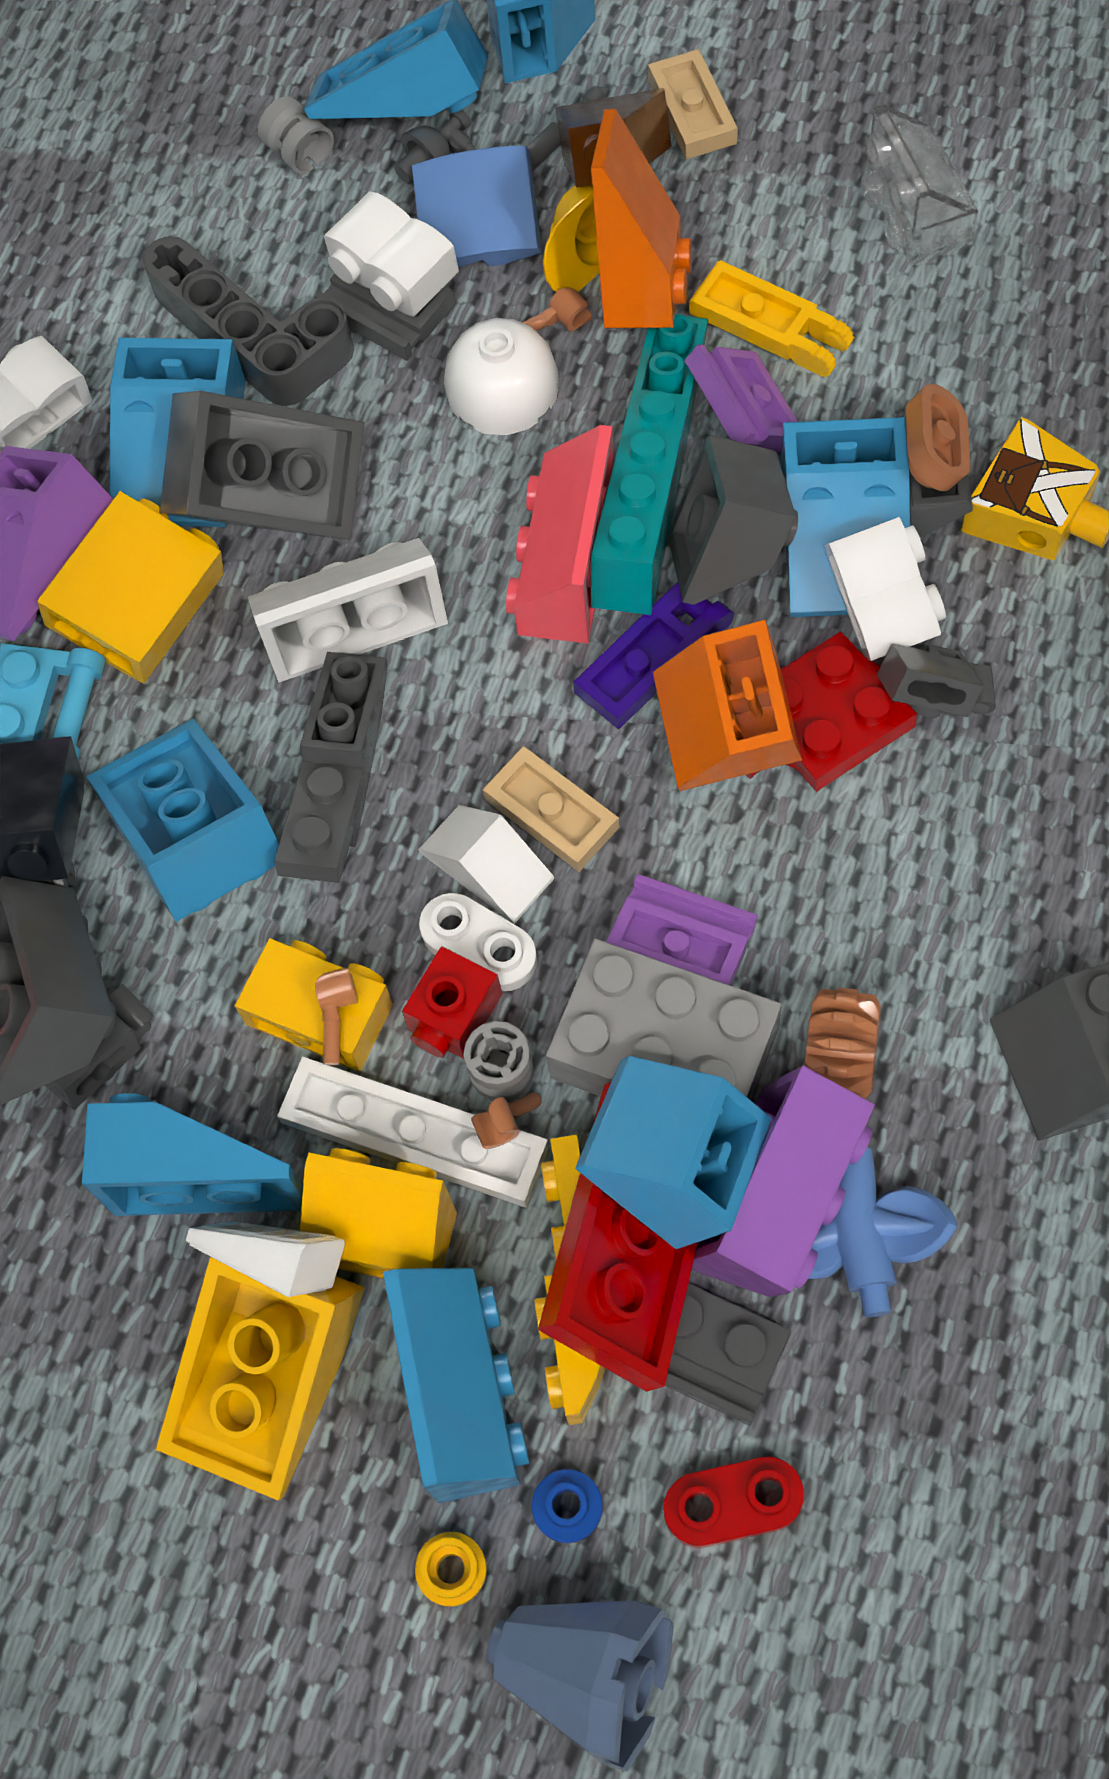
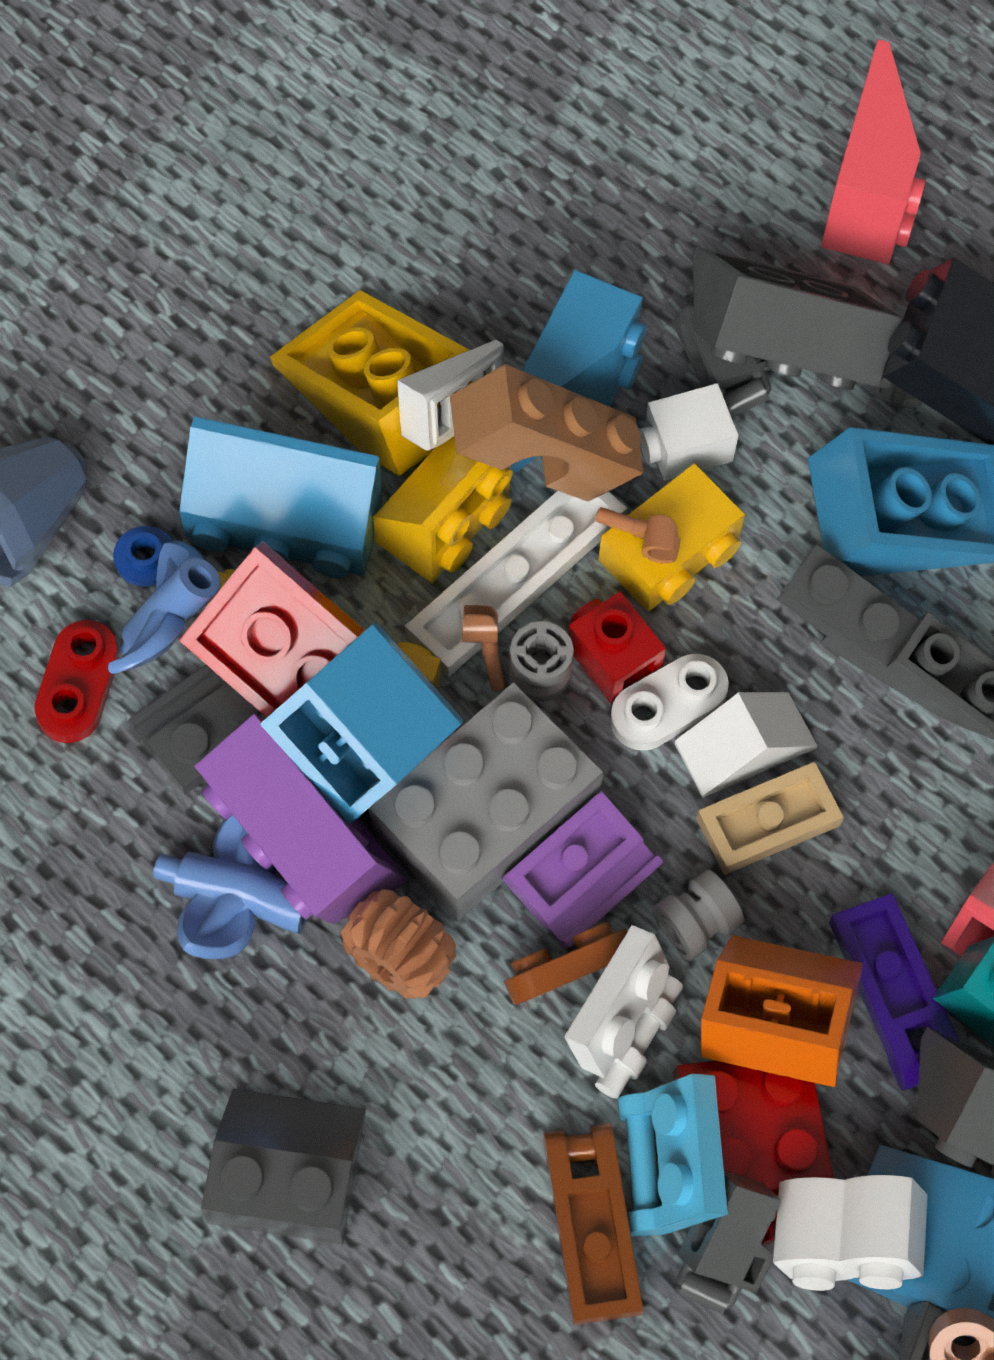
camera: 105 degrees right, 0 degrees up
yellow plate [415,1532,487,1607] -> none
none -> medium blue plant [108,540,221,674]
none -> medium nougat arch [450,364,644,502]
none -> dark orange plate [504,921,627,1006]
none -> dark orange plate [543,1123,643,1326]
none -> white plate [564,925,683,1099]
none -> medium azure plate [618,1073,728,1237]
none -> white brick [639,383,739,481]
none -> light grey wheel [652,870,745,961]

